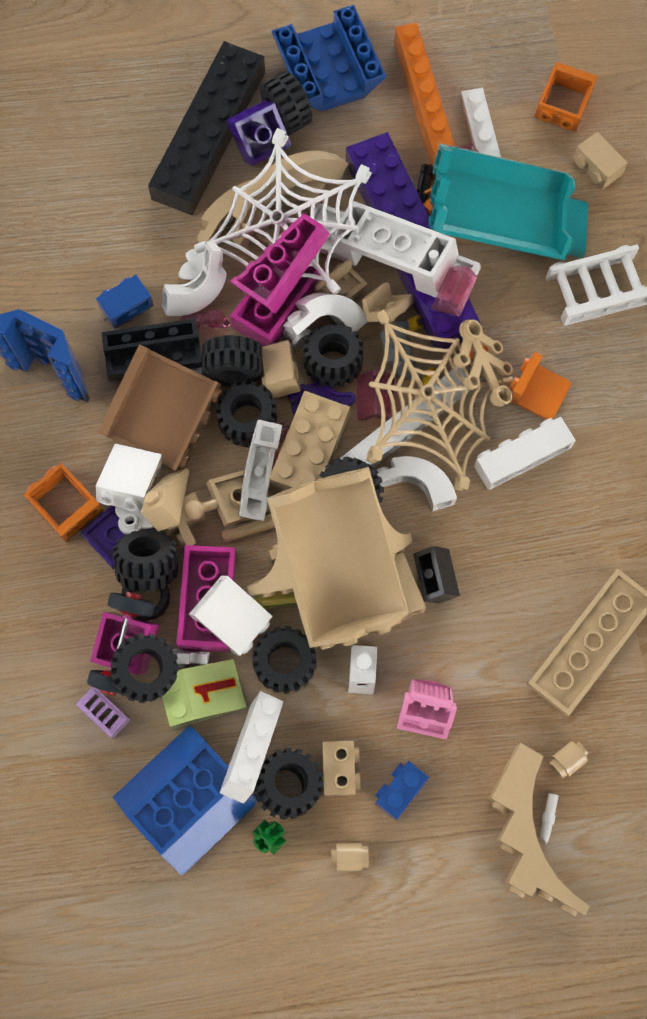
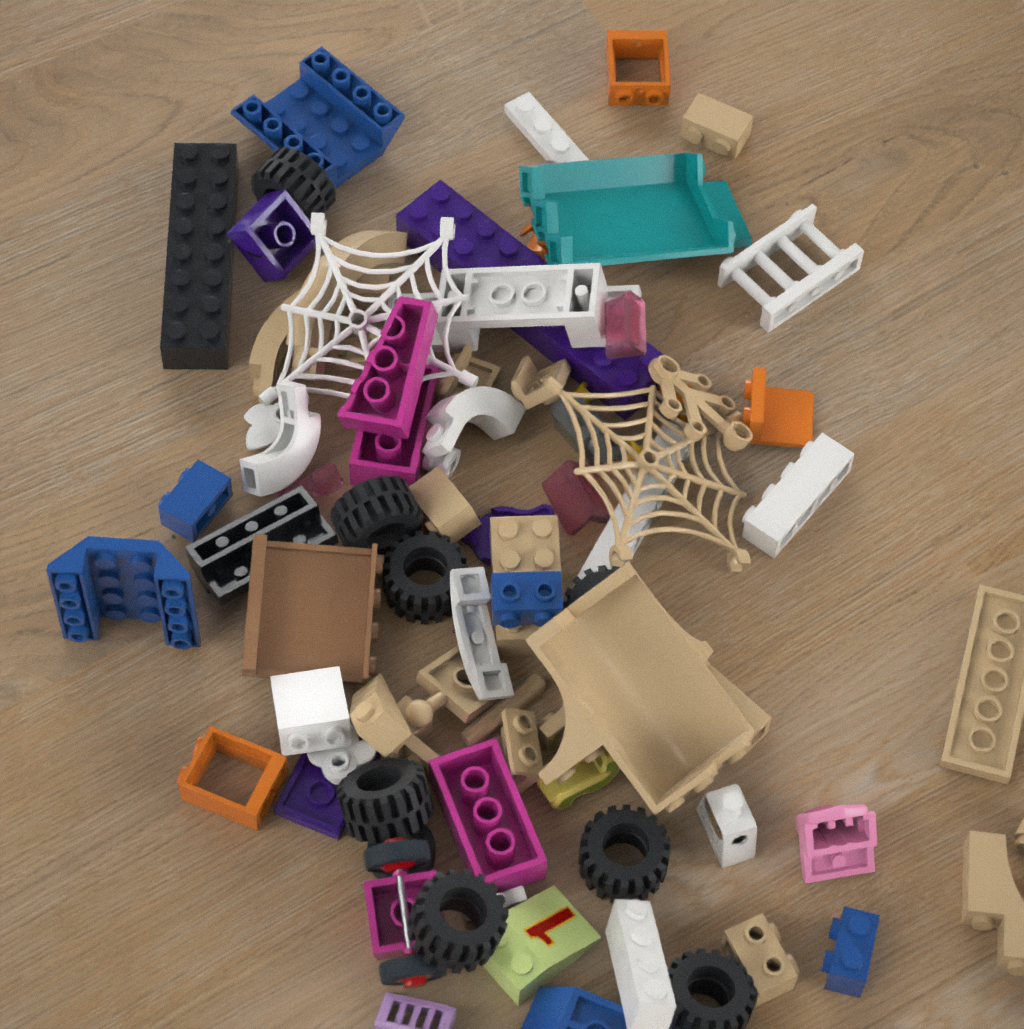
camera: 25 degrees left, 15 degrees down
white panel [189,576,273,656] -> none
black tyre [304,323,364,388] -> none
white arch [377,456,457,511] -> none
orange brick [394,22,455,179] -> none
black brick [413,546,460,603] -> none
black axle [417,163,433,203] -> none
none -> blue brick [491,571,563,628]
none -> tan bracket [500,708,543,793]

